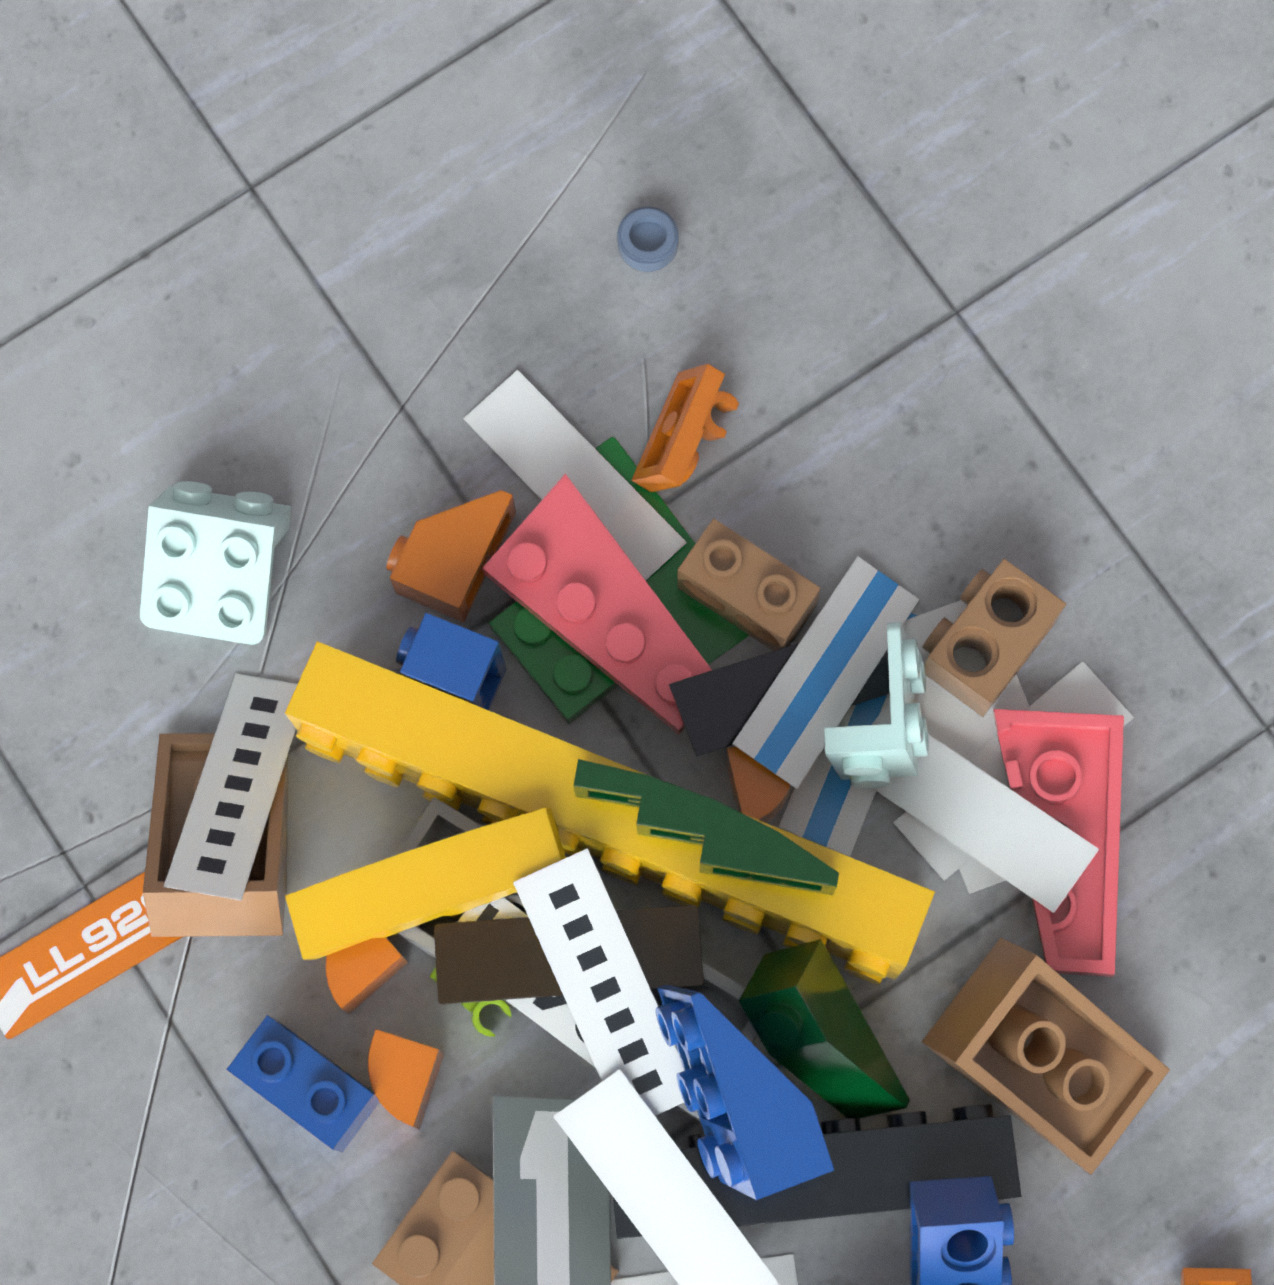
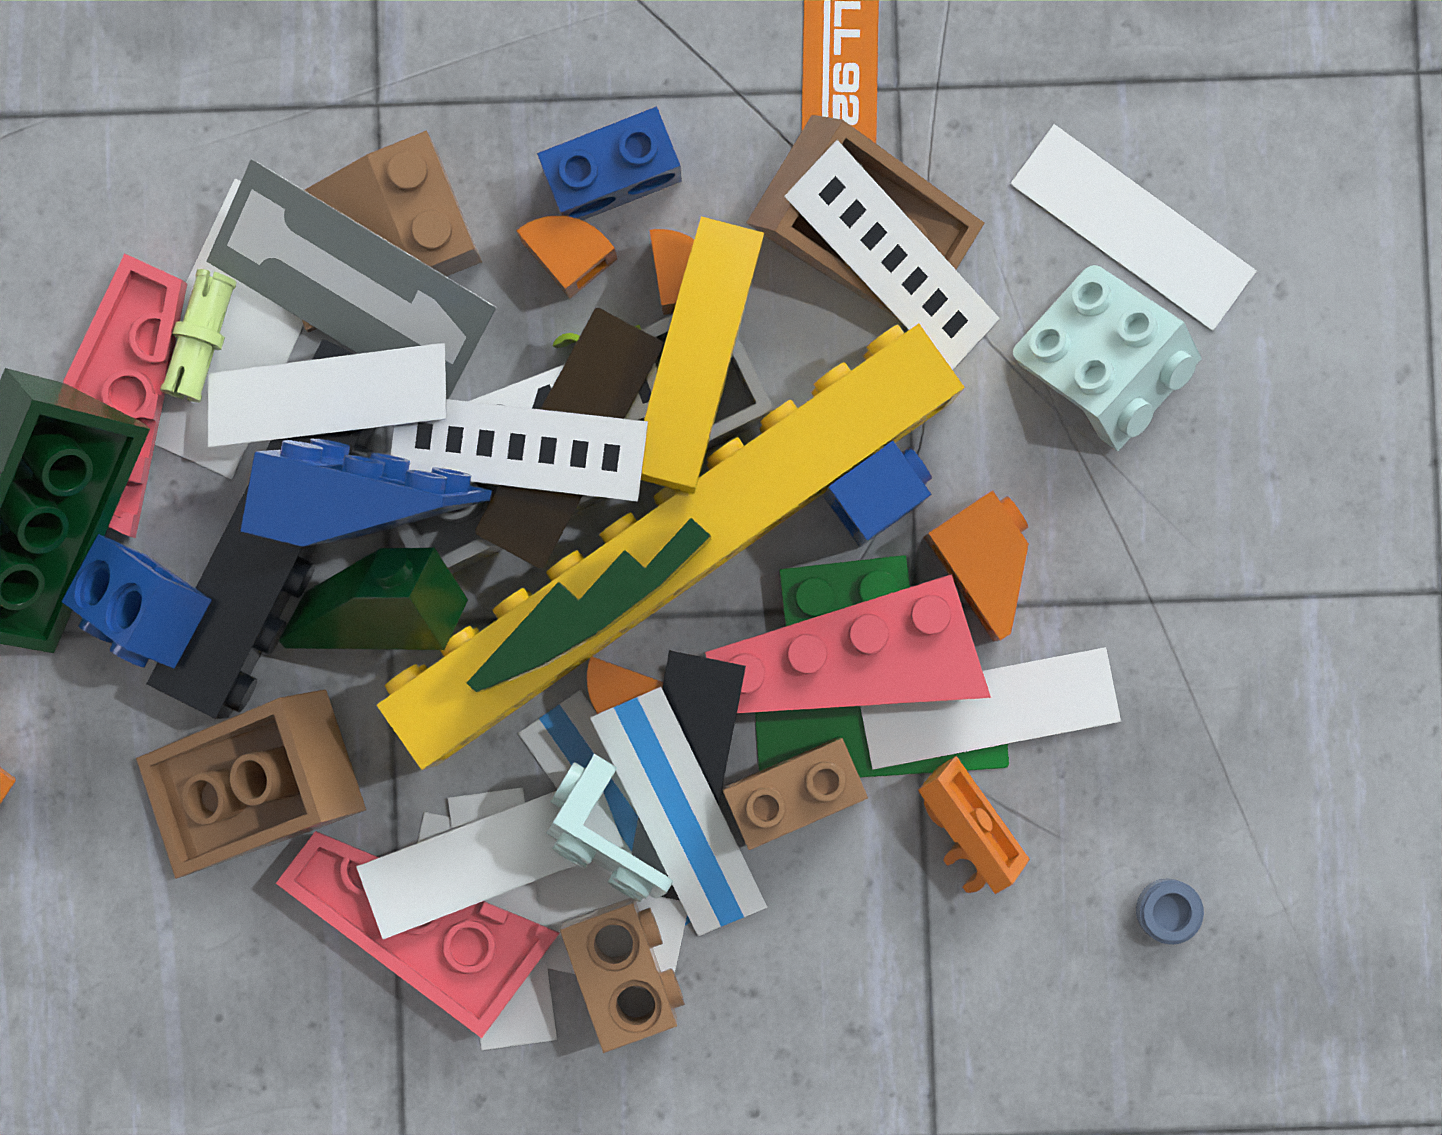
camera: 120 degrees right, 10 degrees up
none -> white sticker [1010,124,1257,331]

